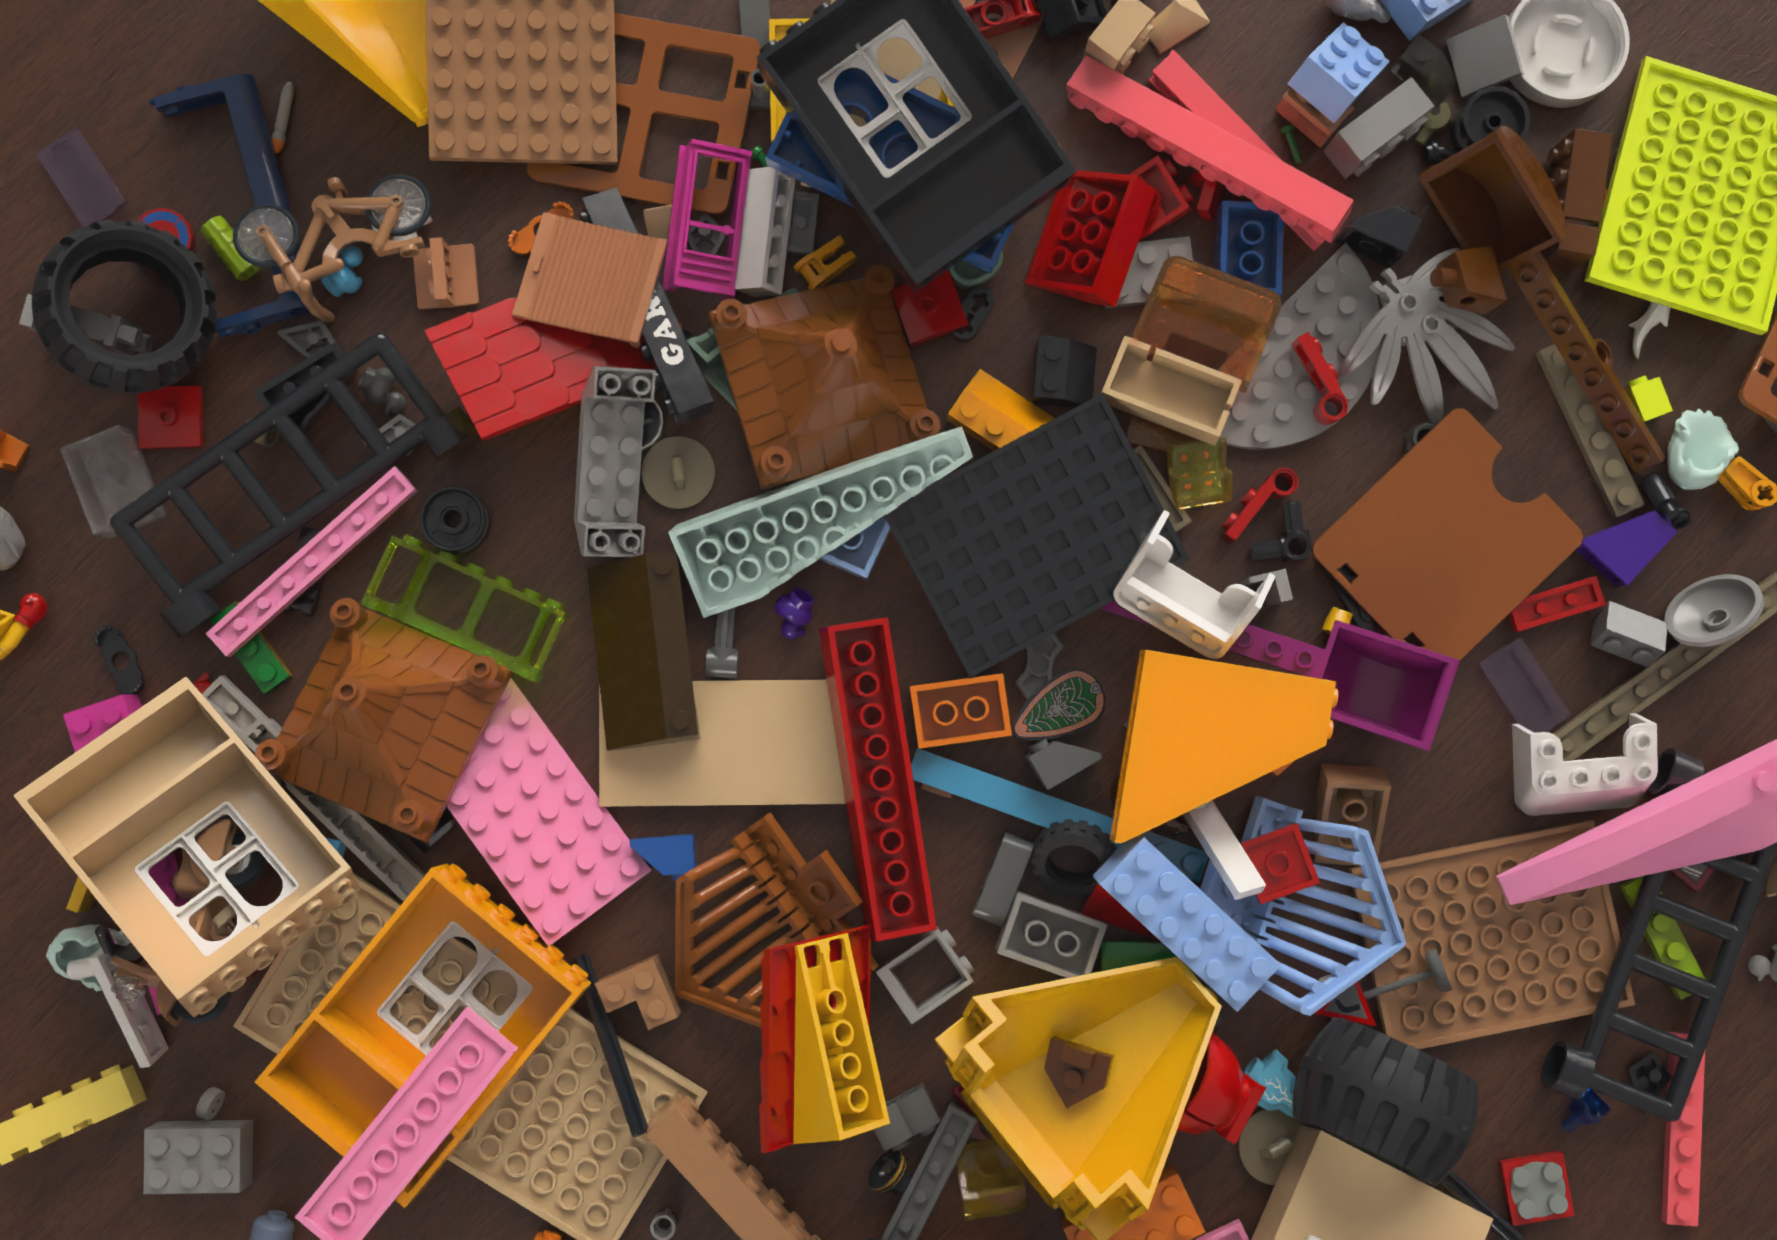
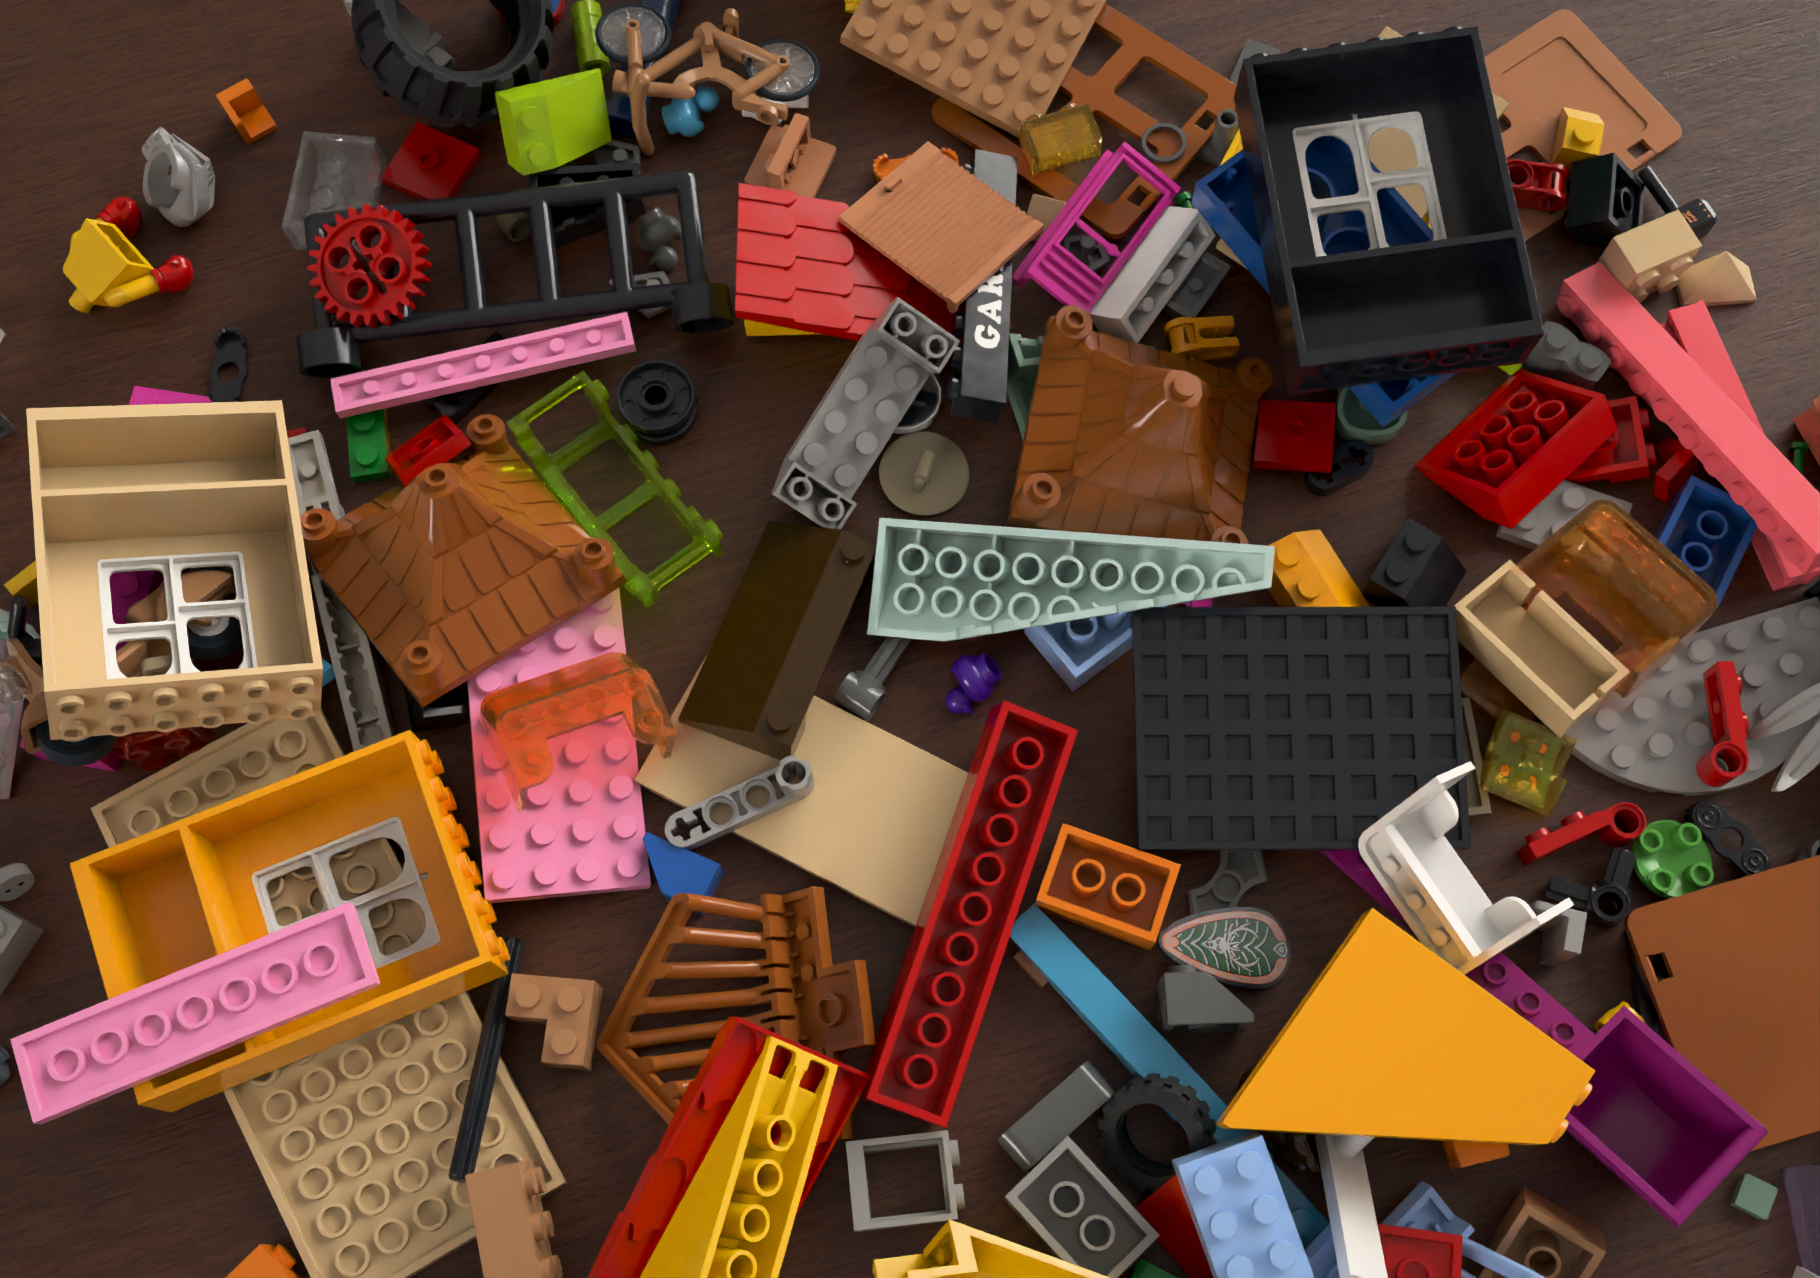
camera: 35 degrees right, 15 degrees down
none -> red gear [307,204,432,329]
none -> red plate [384,415,471,487]
none -> clear orange windscreen [480,652,677,811]
none -> lime slope [495,68,612,176]
none -> light grey beam [665,755,814,850]
none -> clear yellow brick [1019,103,1102,176]
none -> dark grey piece [1141,123,1187,164]
none -> dark grey brick [1522,321,1612,390]
none -> bright green dish [1631,820,1714,899]
none -> black piece [1684,801,1771,879]
none -> sand green piece [1730,1174,1778,1220]

